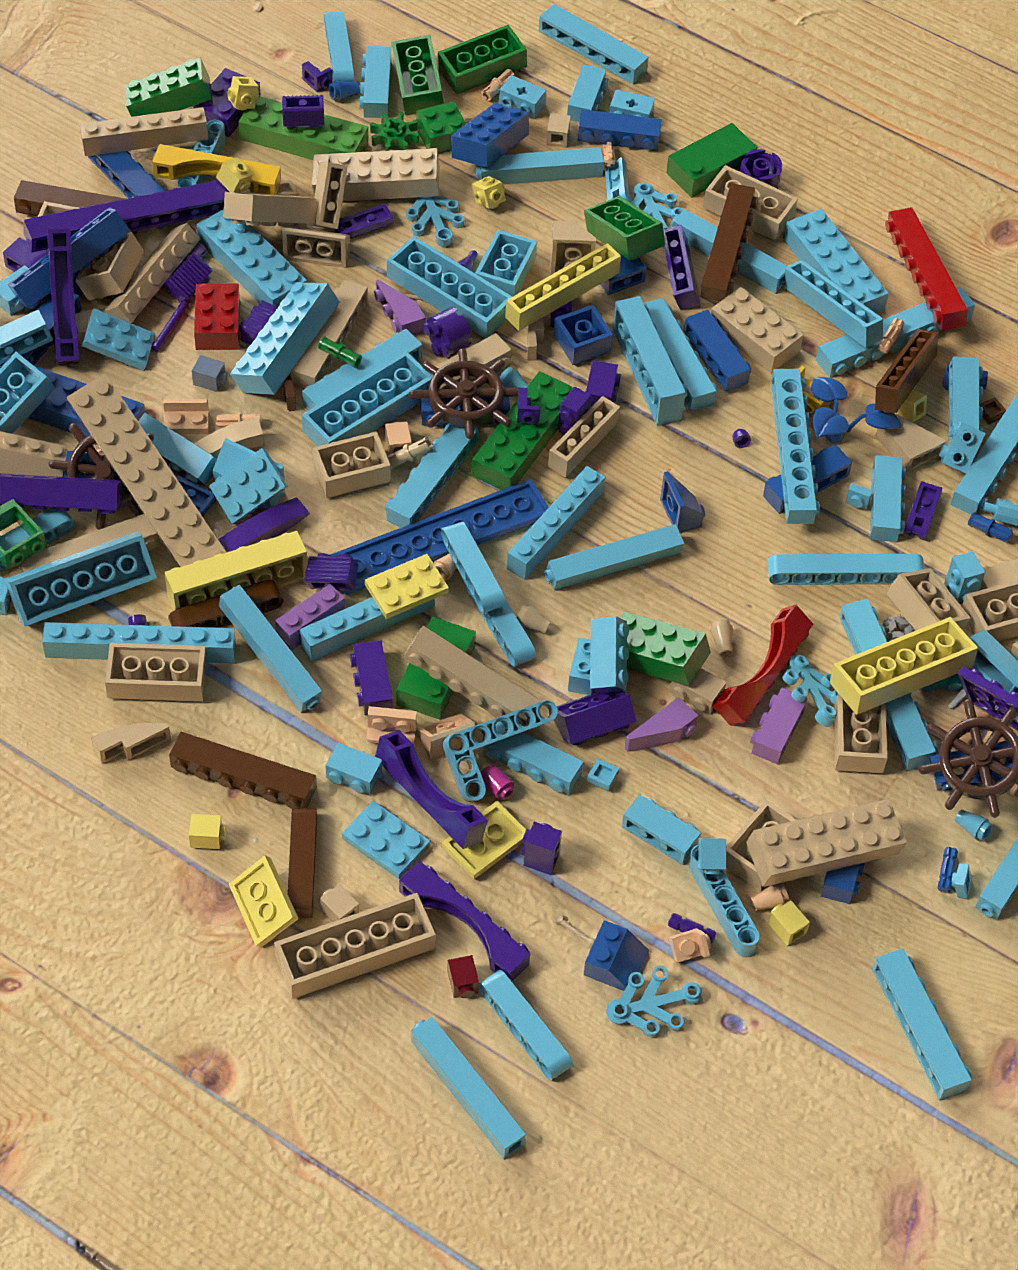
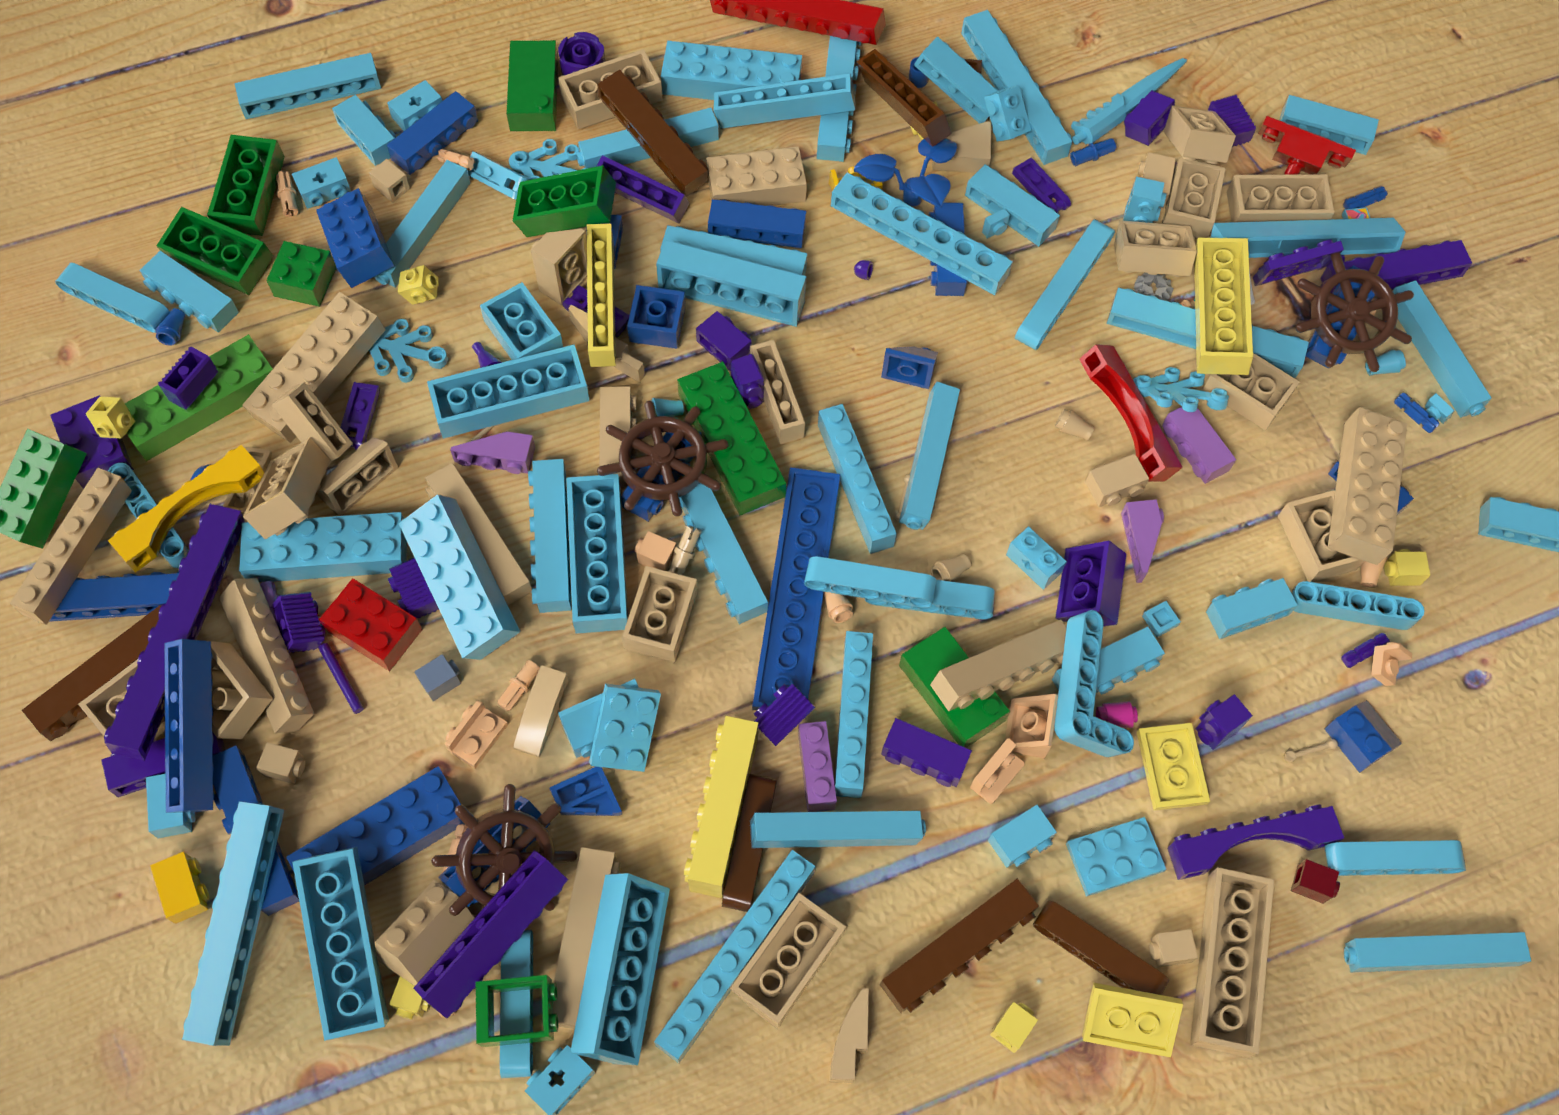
camera: 55 degrees left, 10 degrees up
dark purple arch [47,229,79,364] -> none
tan plate [67,373,227,567] -> none
medium azure plate [82,308,155,371] -> none
dark purple hinge [128,614,147,626] -> none
medium azure brick [138,413,217,485] -> none
light yellow brick [216,157,254,193] -> none
dark purple slope [218,497,310,552] -> none
reddish brown tile [284,380,296,412] -> none
dark purple bracket [302,61,333,92] -> none
green pin [318,336,362,368] -> none
light yellow plate [365,554,449,619] -> none
green gear [370,112,419,151] -> none
dark purple arch [375,730,488,849] -> none
dark purple brick [423,307,472,357] -> none
dark purple bracket [517,388,541,424] -> none
medium azure brick [590,616,629,693] -> none
medium azure plant [606,966,702,1037] -> none
green brick [621,612,711,686] -> none
medium azure brick [698,838,726,874] -> none
light nougat axle [878,318,904,354] -> none

